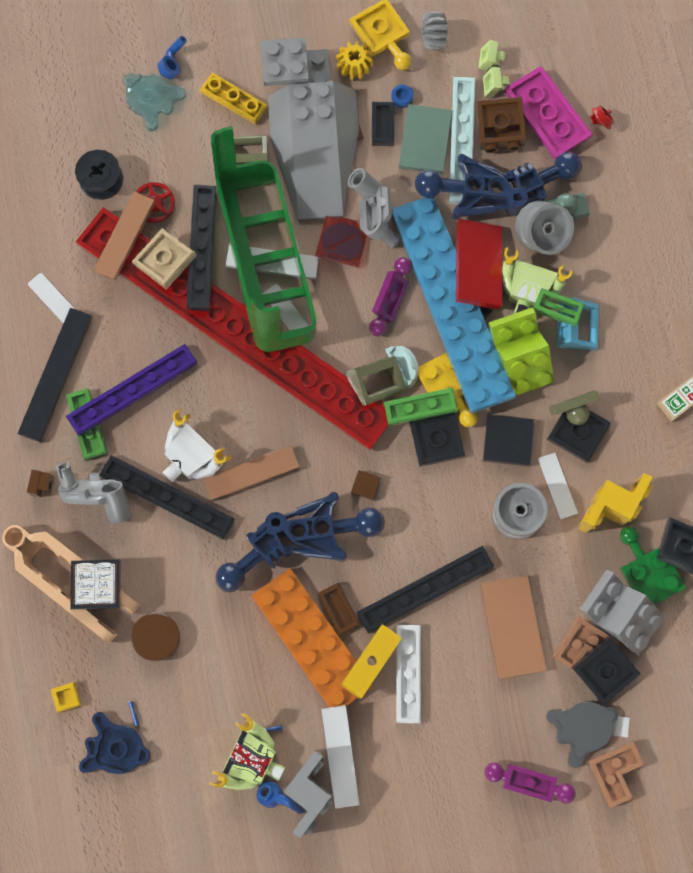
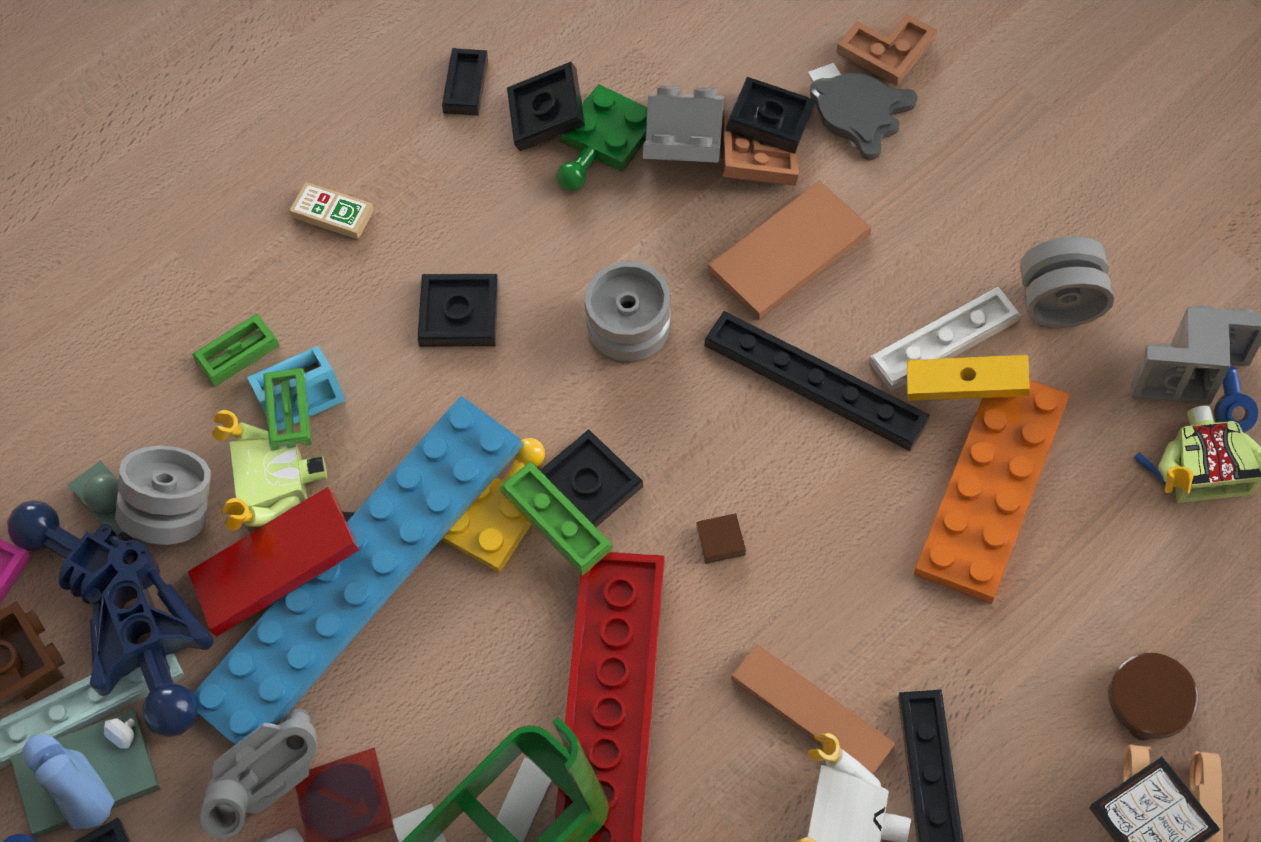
camera: 120 degrees left, 15 degrees down
dark blue piece [215,492,385,592] -> none
reddish brown tile [317,582,360,636] -> none
white tile [321,705,360,809] -> none
olive tile [346,356,405,406] -> none
magenta plate [369,257,412,337] -> none
light aqua plate [385,346,418,389] -> none
black tile [483,415,534,467] -> none
magenta plate [484,762,576,804] -> none
lime bracket [489,308,555,396] -> none
white sticker [538,453,578,520] -> none
olive tile [549,390,600,425] -> none
yellow bracket [578,473,653,533] -> none
none -> light blue piece [22,735,115,830]
none -> white rock [104,718,136,749]
none -> bright green tile [192,314,280,387]
none -> light grey wheel [1020,236,1114,328]

